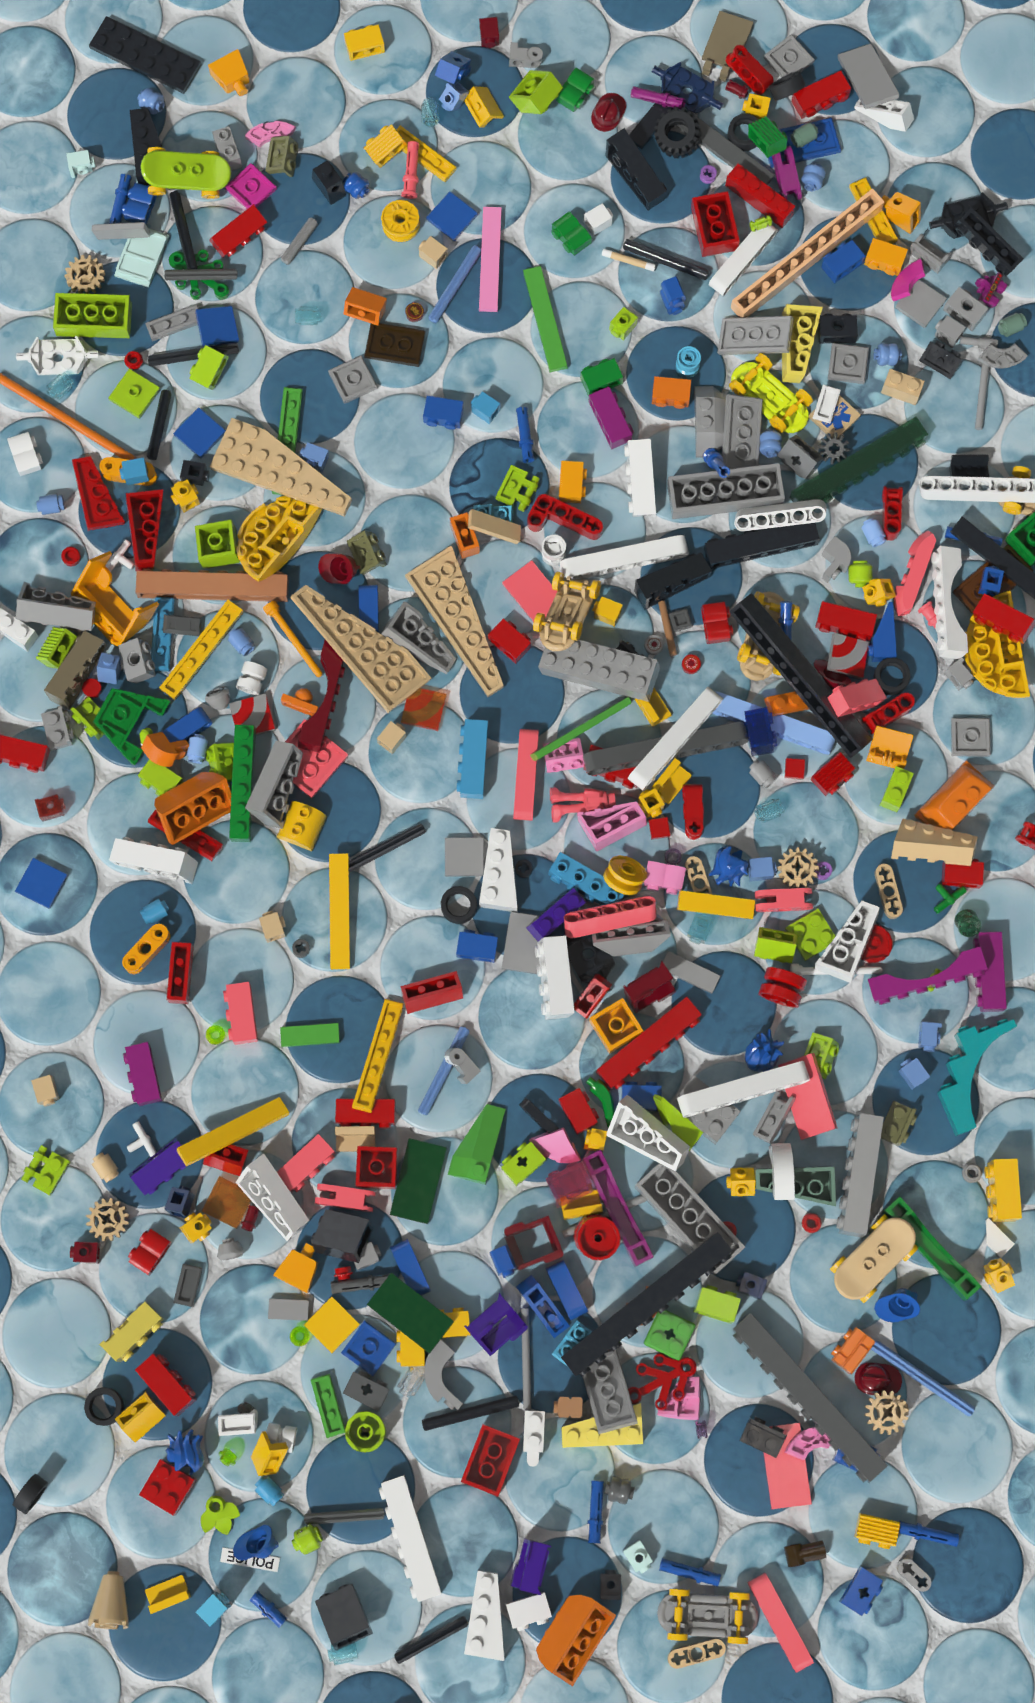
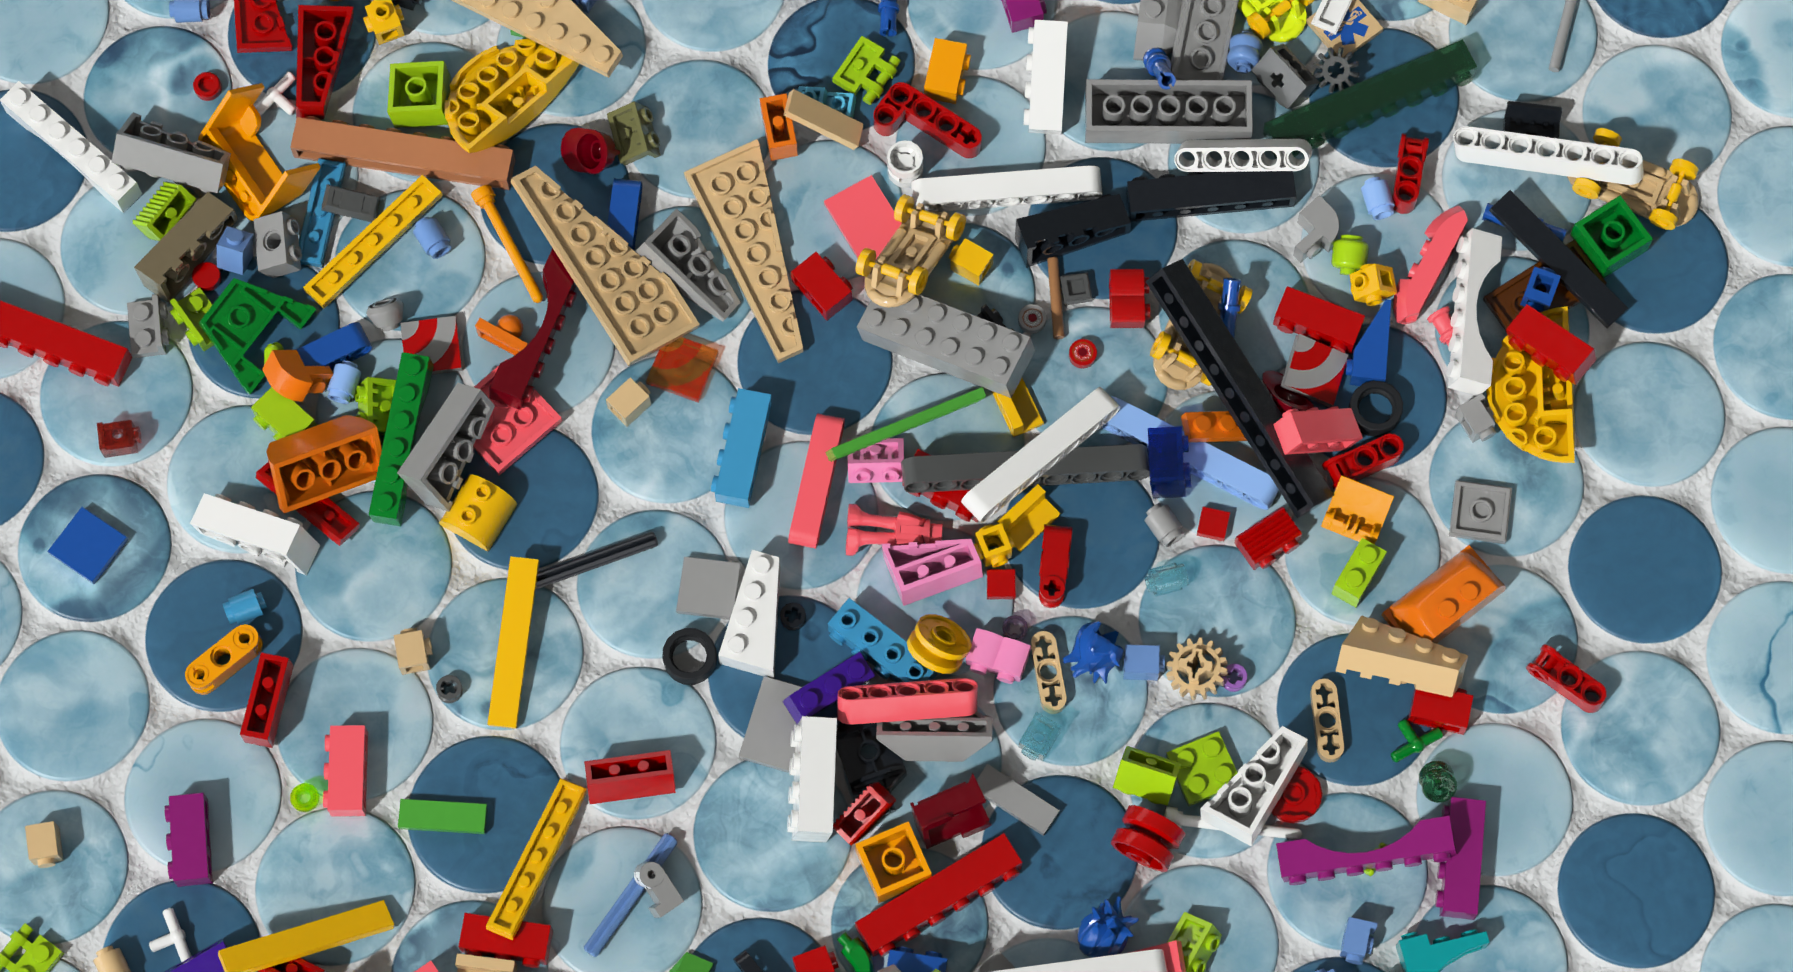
camera: 10 degrees right, 5 degrees down
white wheel [236,661,268,695] -> none
blue brick [456,930,498,963] -> none
yellow tile [677,890,755,920] -> none
coral piece [755,888,813,912] -> none

